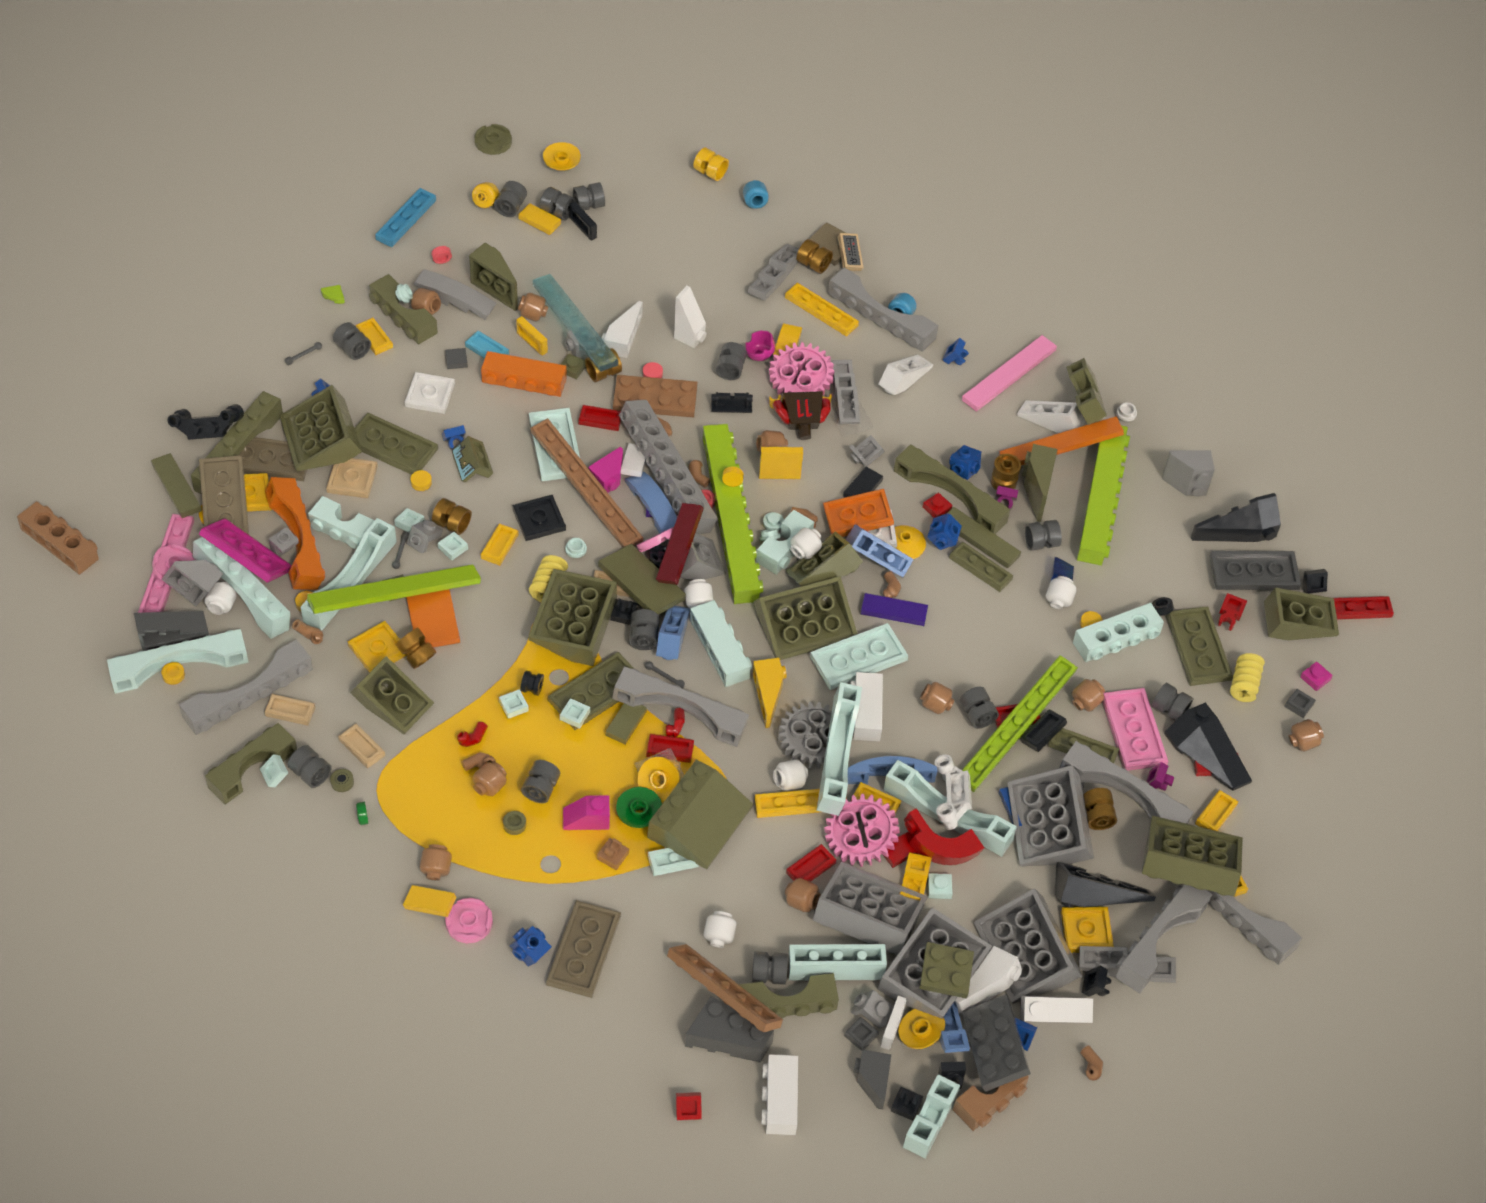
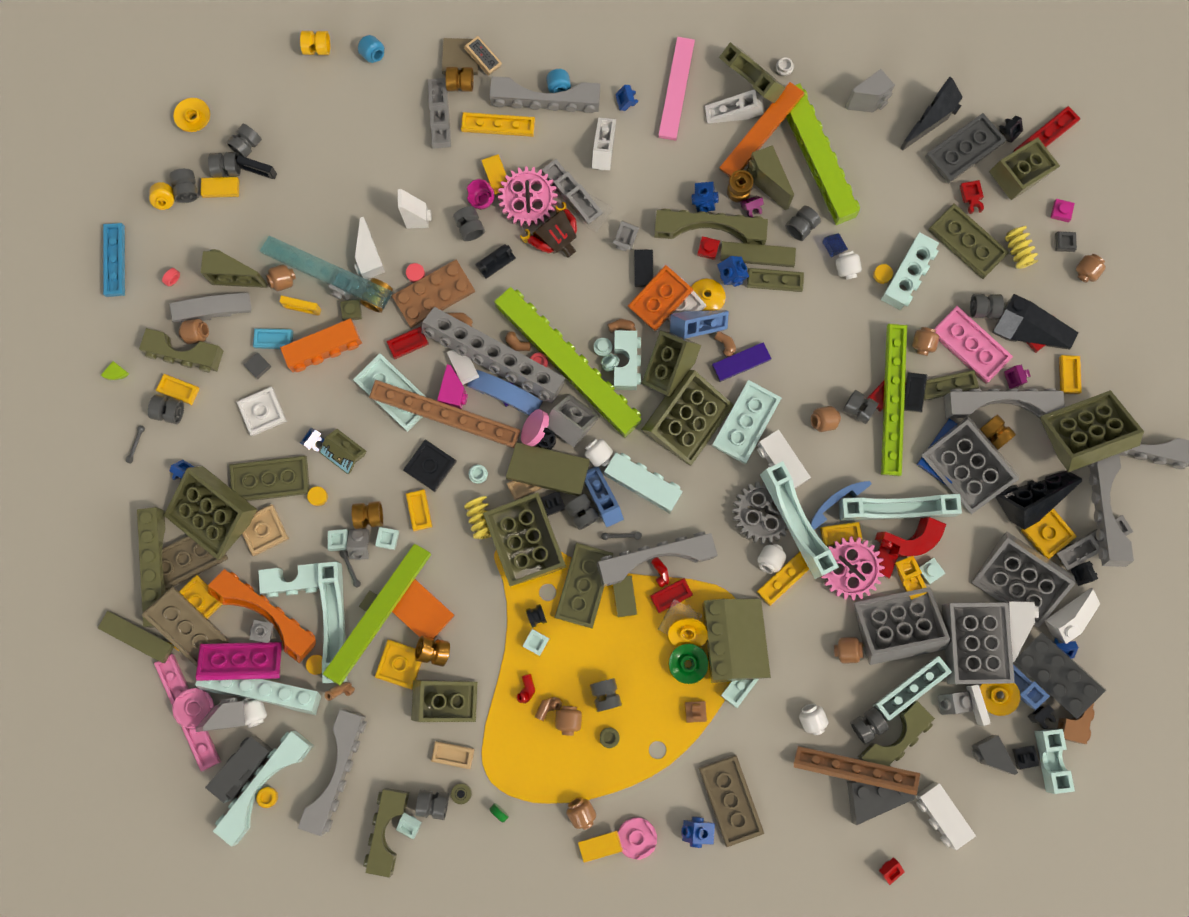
camera: 30 degrees left, 25 degrees up
medium nougat brick [17,501,99,575] -> none
black plate [167,404,244,440] -> none
tan tile [265,694,316,726] -> none
light aqua plate [395,284,413,304] -> none
olive tile [474,124,512,155] -> none
light aqua plate [560,698,590,729] -> none
dark pink slope [563,795,610,830] -> none
dark red tile [656,503,704,585] -> none
yellow tile [722,467,744,487] -> none
yellow slope [752,658,787,728] -> none
medium nougat head [756,430,788,454] -> none
yellow tile [759,447,803,479] -> none
red tile [786,844,837,882] -> none
white head [790,528,822,559] -> none
dark grey tile [844,1017,879,1051] -> none
olive plate [919,942,974,999] -> none
white plate [934,754,972,830] -> none
medium nougat arm [1080,1045,1103,1081] -> none
black tile [1152,597,1174,616] -> none

